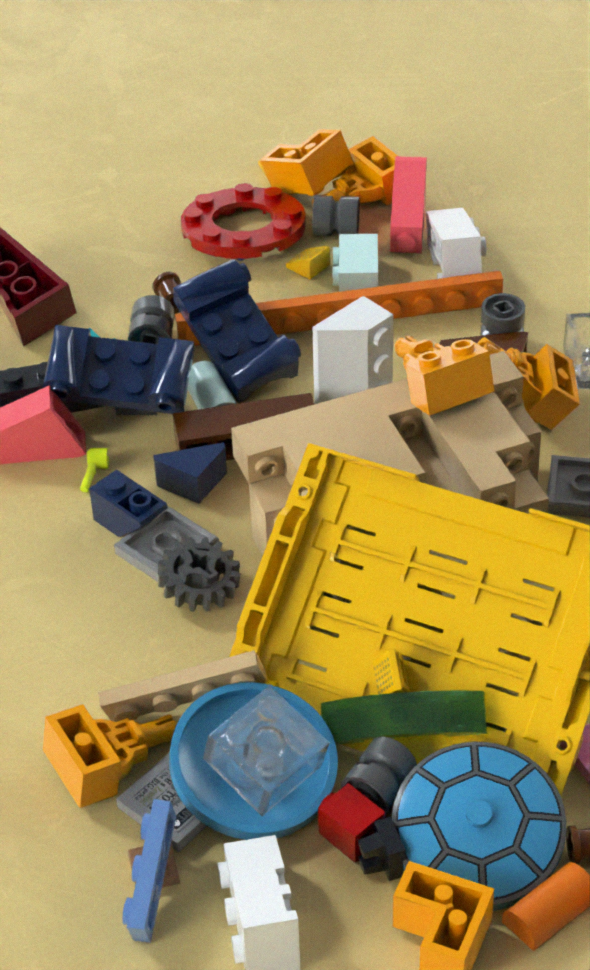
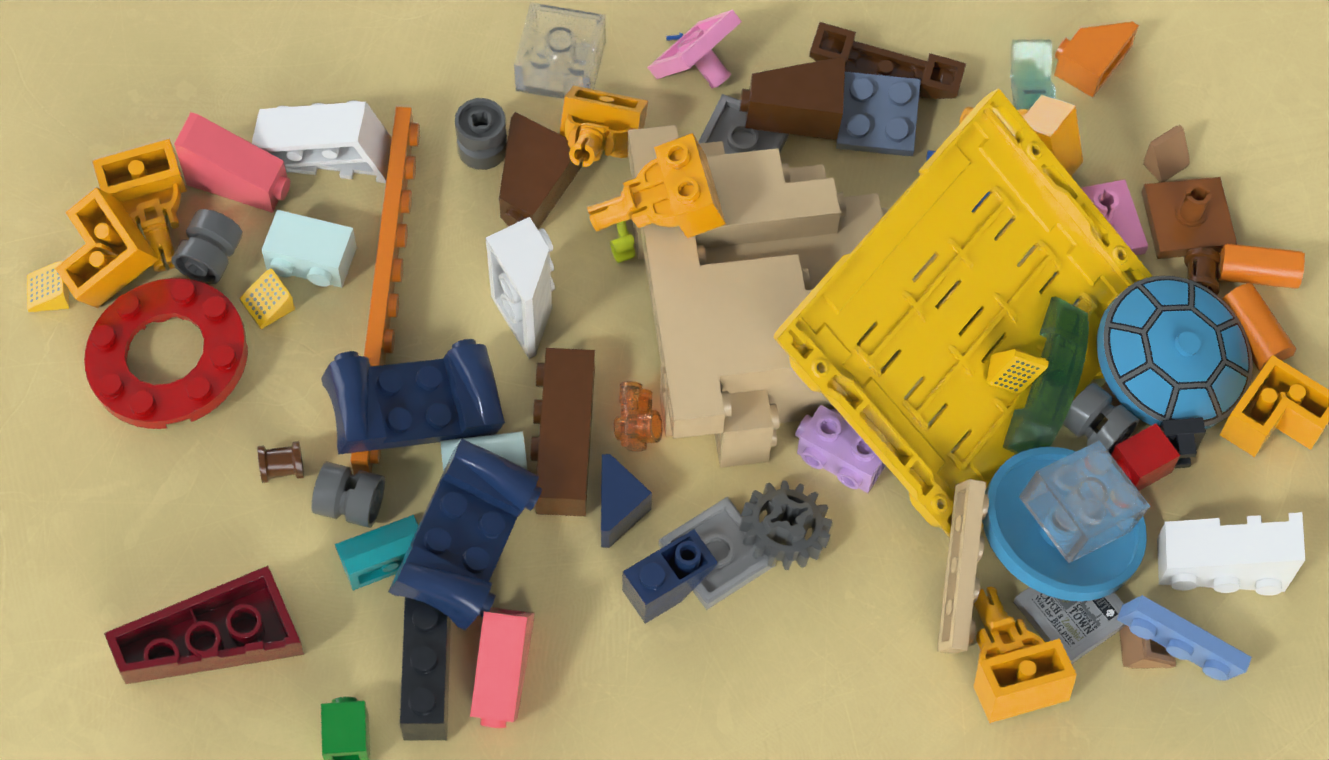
camera: 80 degrees left, 20 degrees up
neon yellow hand [80,448,109,492] -> none

